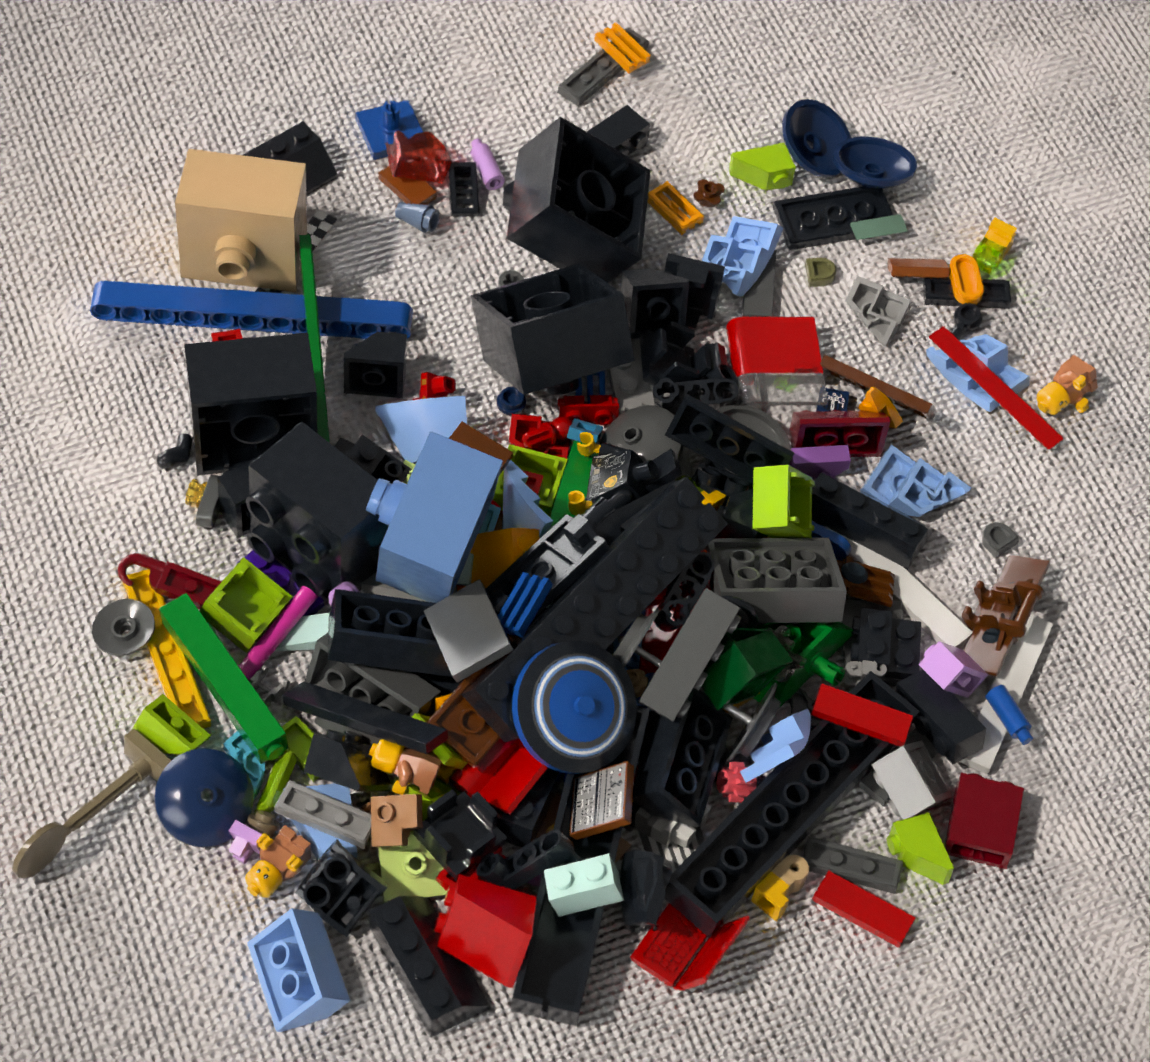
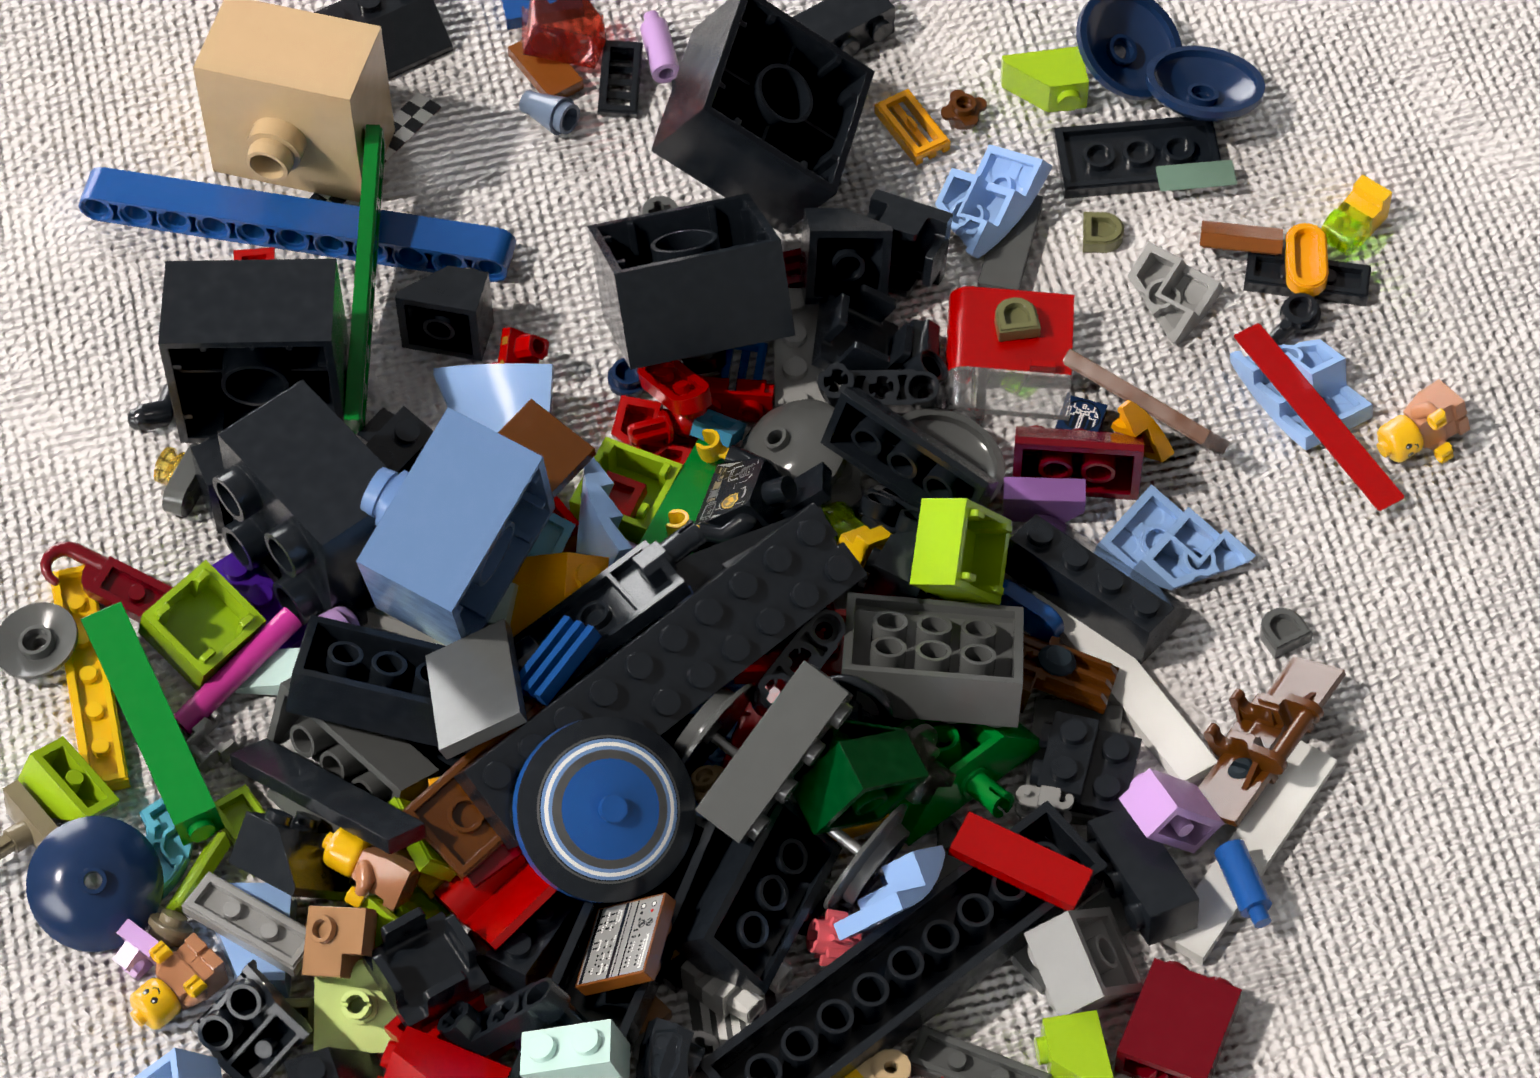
camera: 15 degrees right, 0 degrees up
none -> red plate [637,360,713,419]
none -> olive tile [994,297,1041,342]

